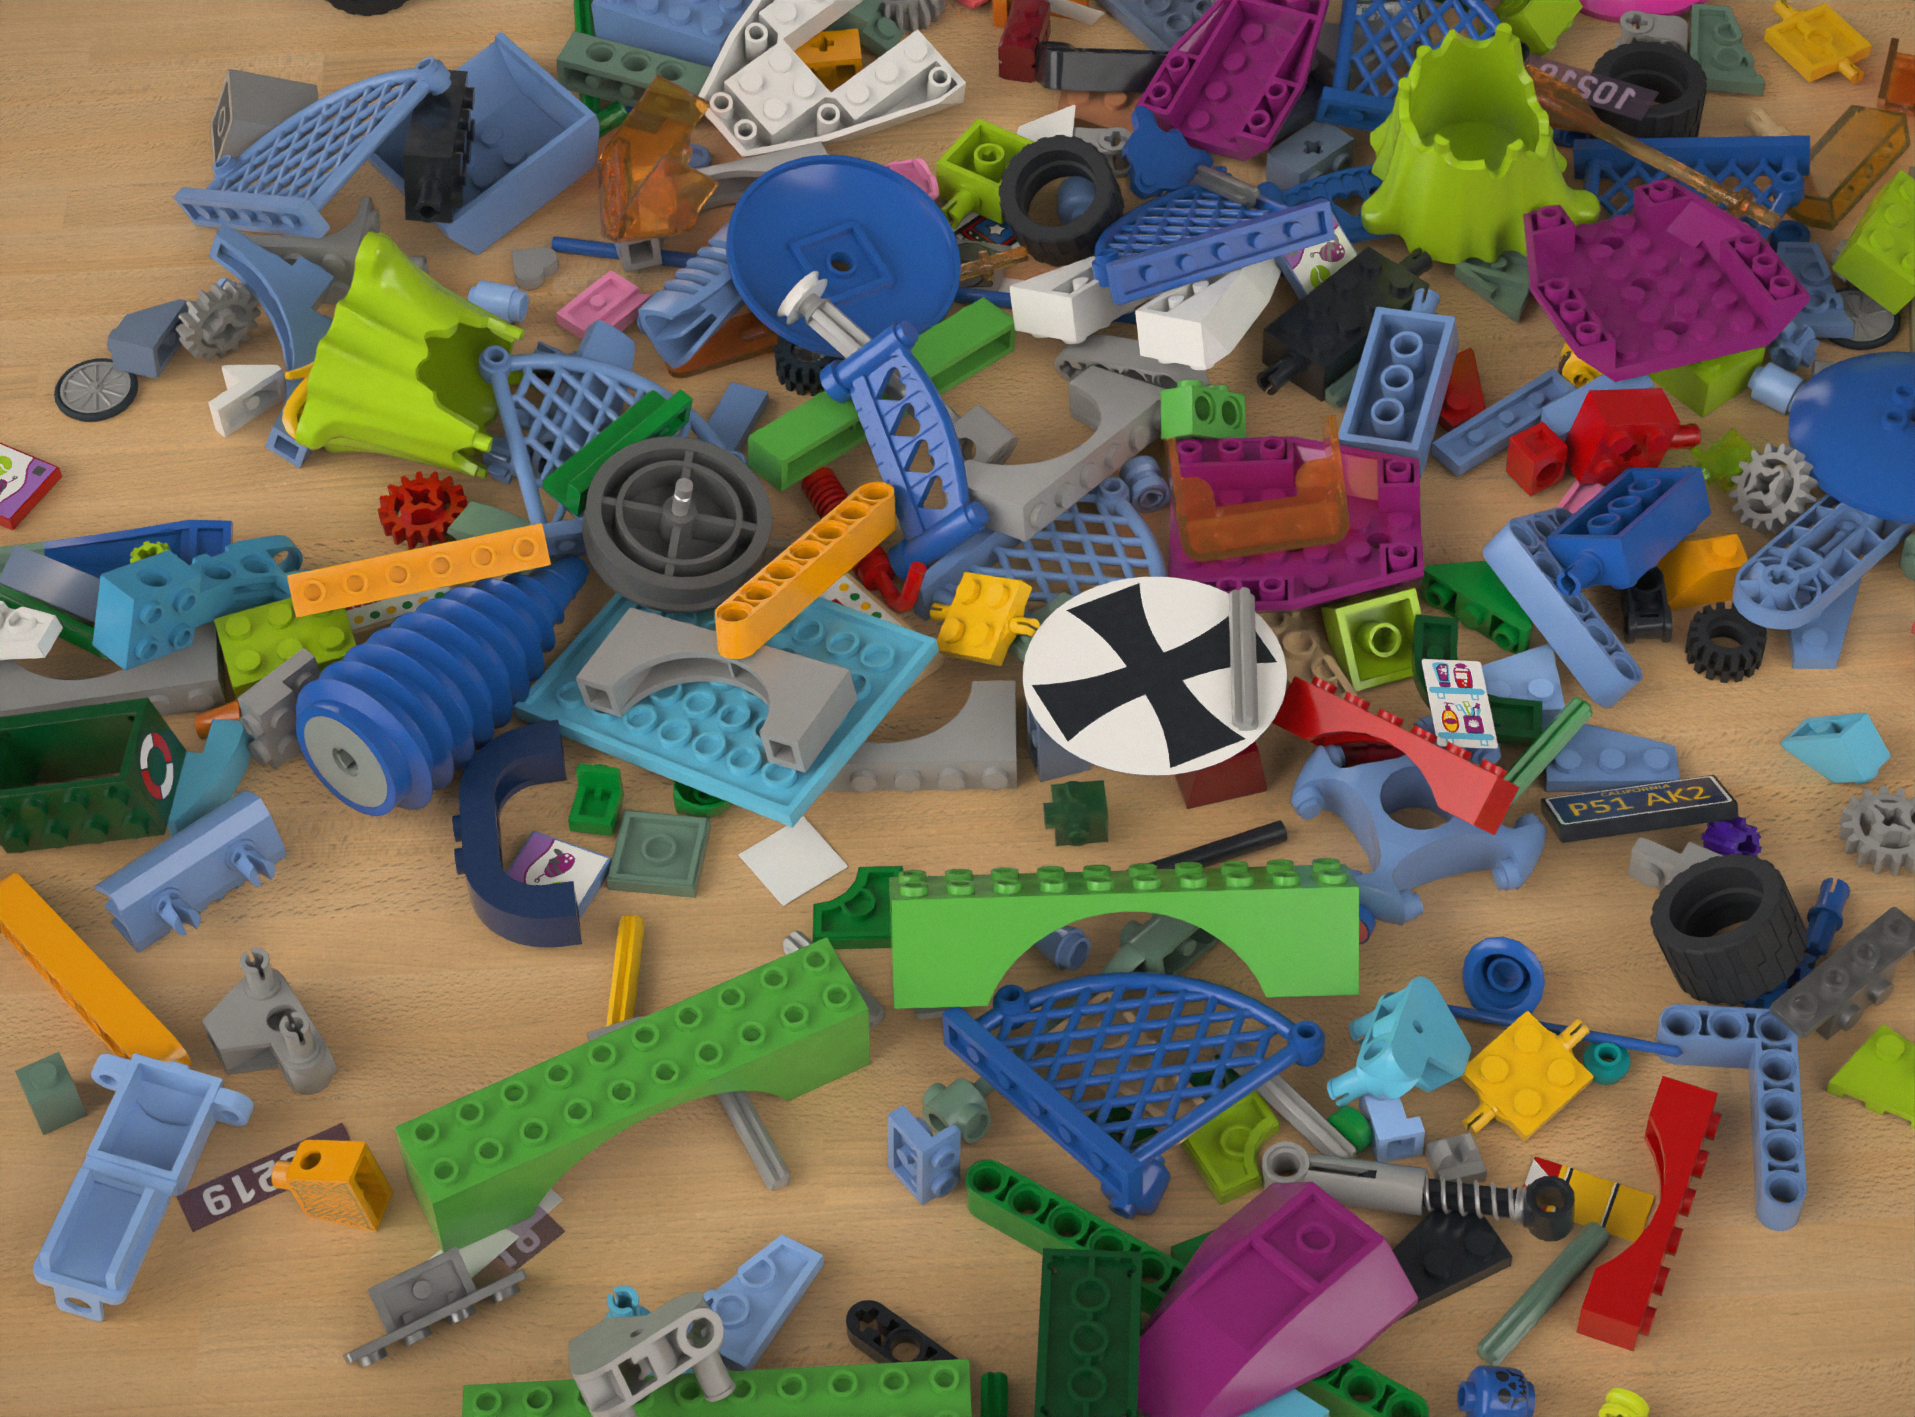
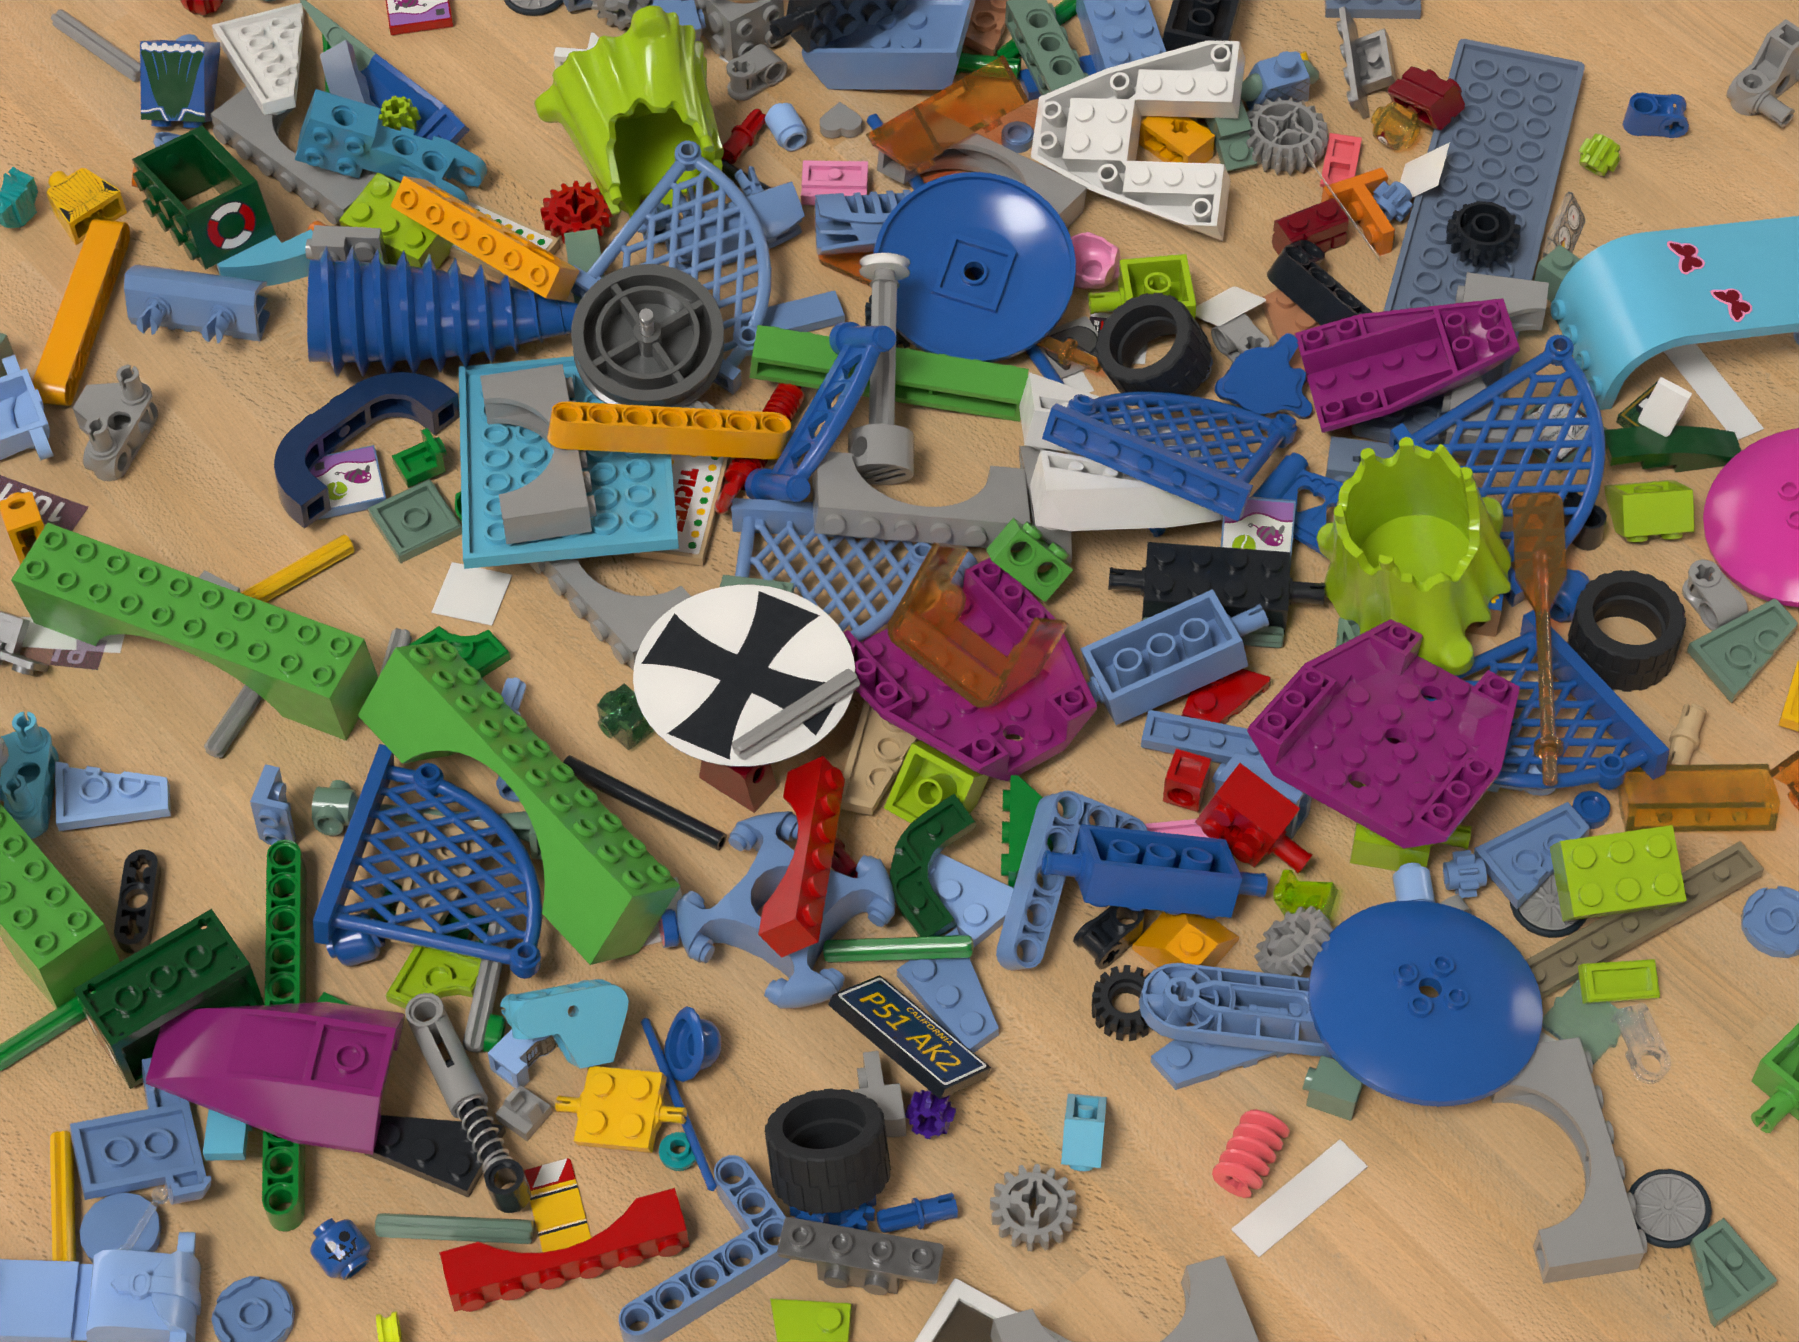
camera: 50 degrees right, 5 degrees up
green panel [542,389,693,517] -> none
yellow plate [929,572,1040,666] -> none
dark grey axle [1194,165,1260,208] -> none
sticker [1422,659,1498,749] -> none
sticker [1524,54,1659,121] -> none

